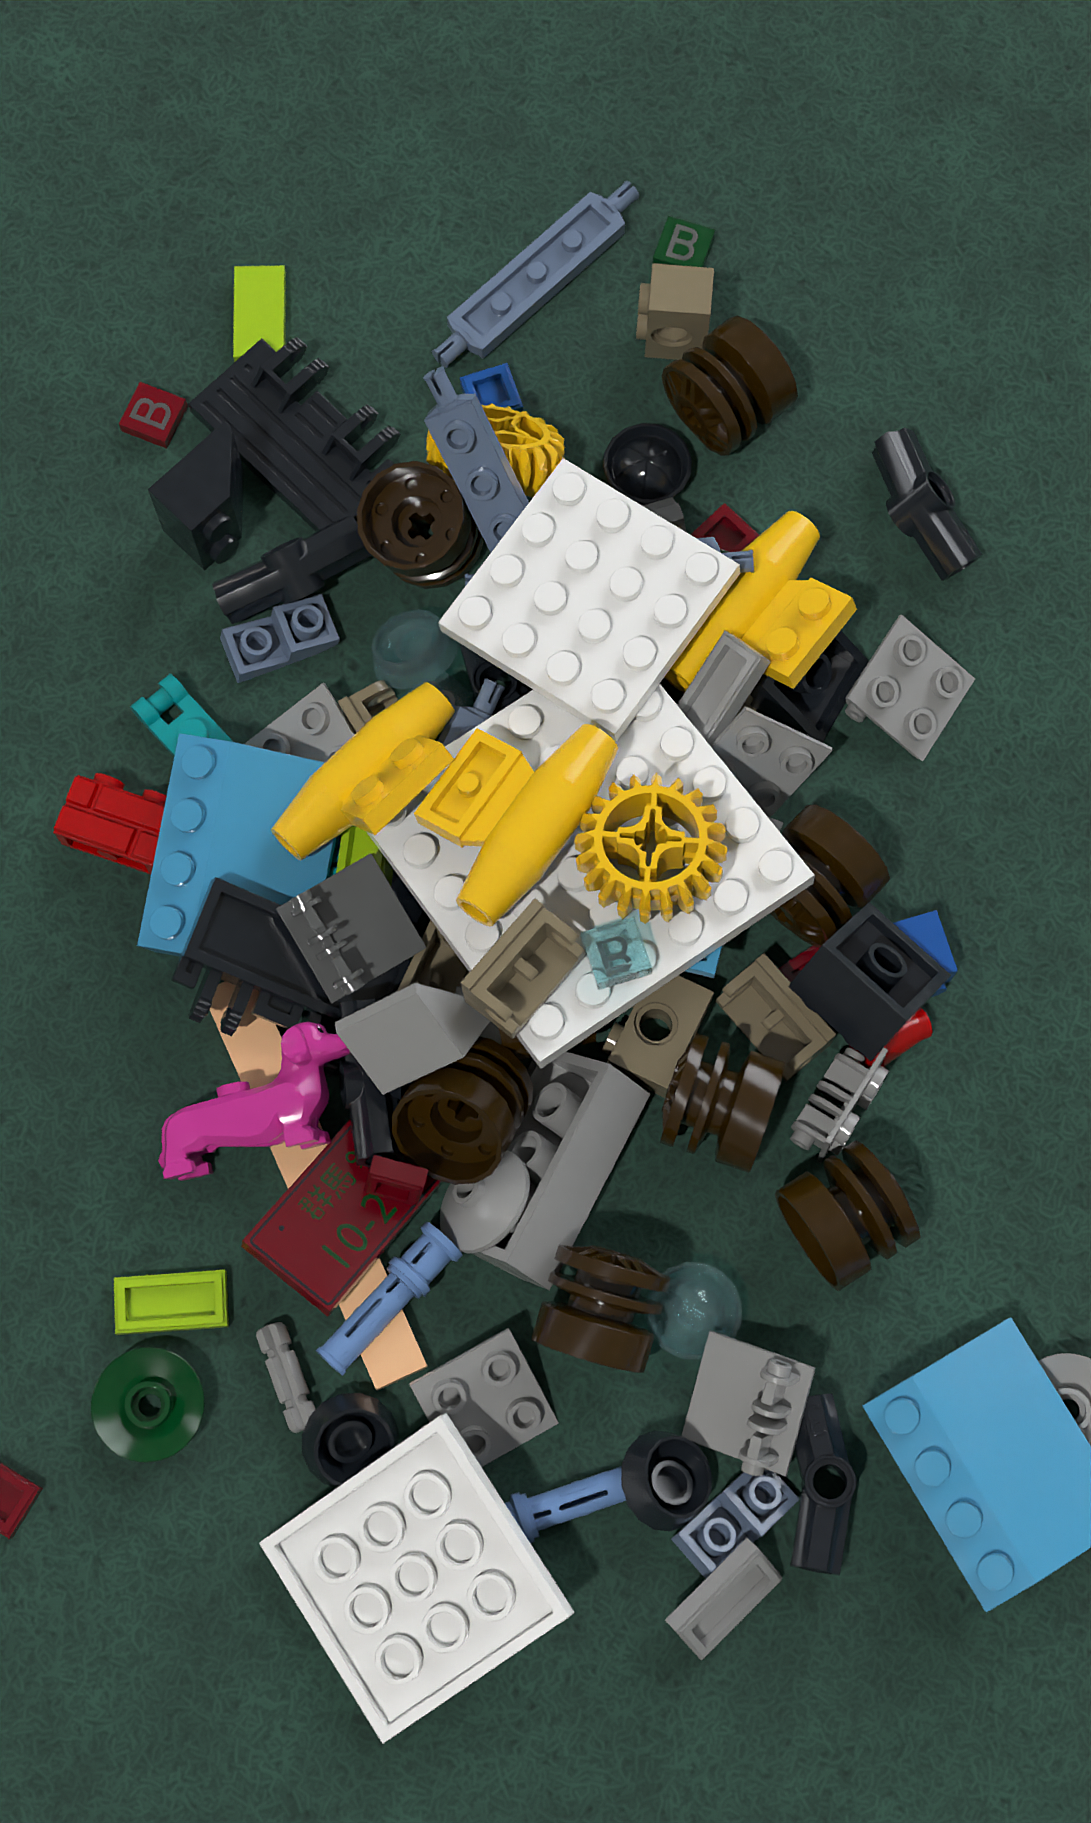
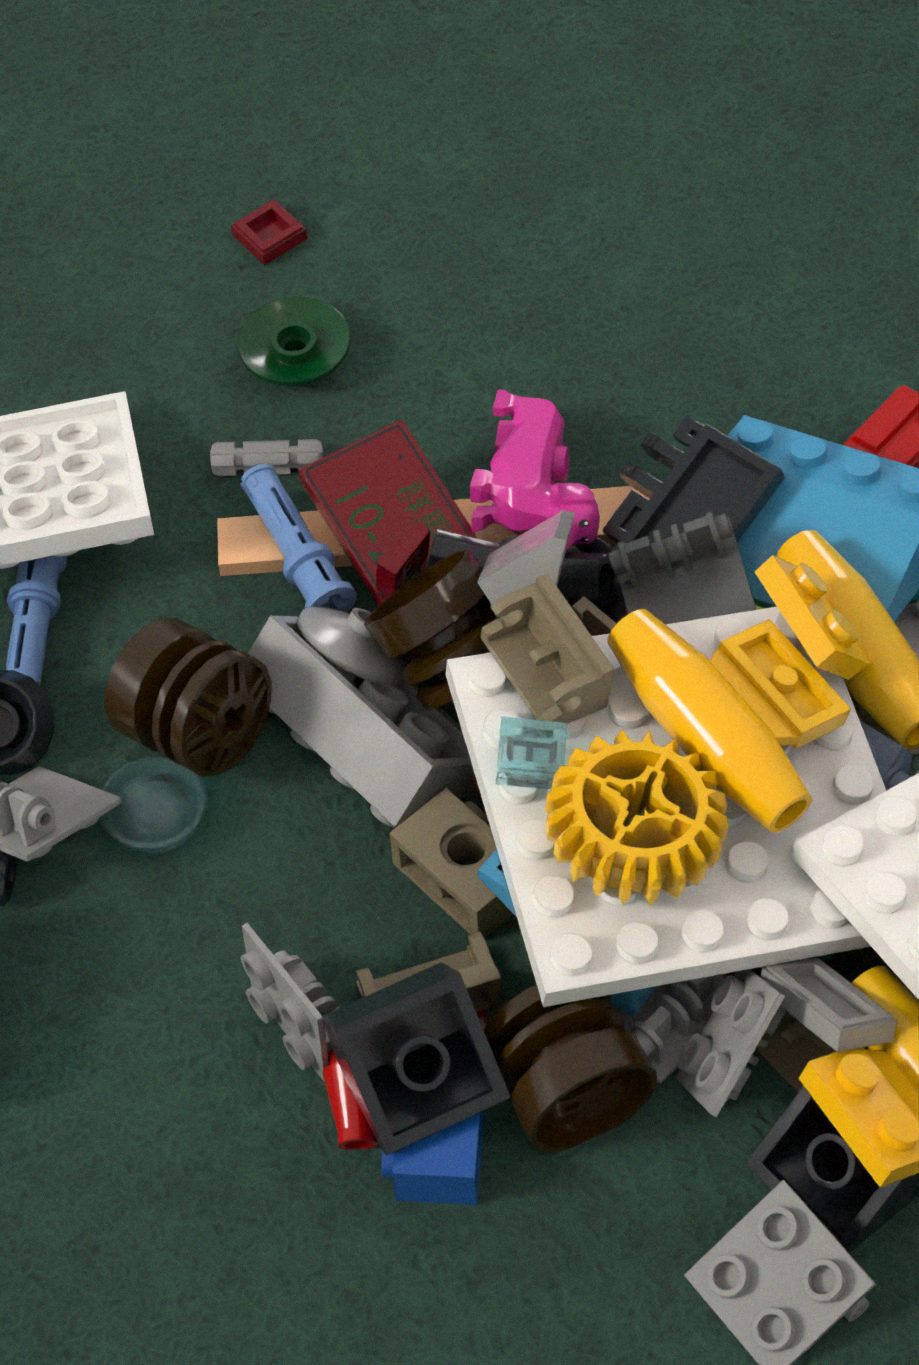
camera: 115 degrees right, 20 degrees down
lime tile [114,1270,229,1335] -> none
black hat [302,1393,399,1488] -> none
light grey hinge [409,1328,558,1467] -> none
dark brown wheel [660,1033,786,1173] -> none
dark brown wheel [775,1140,921,1292] -> none

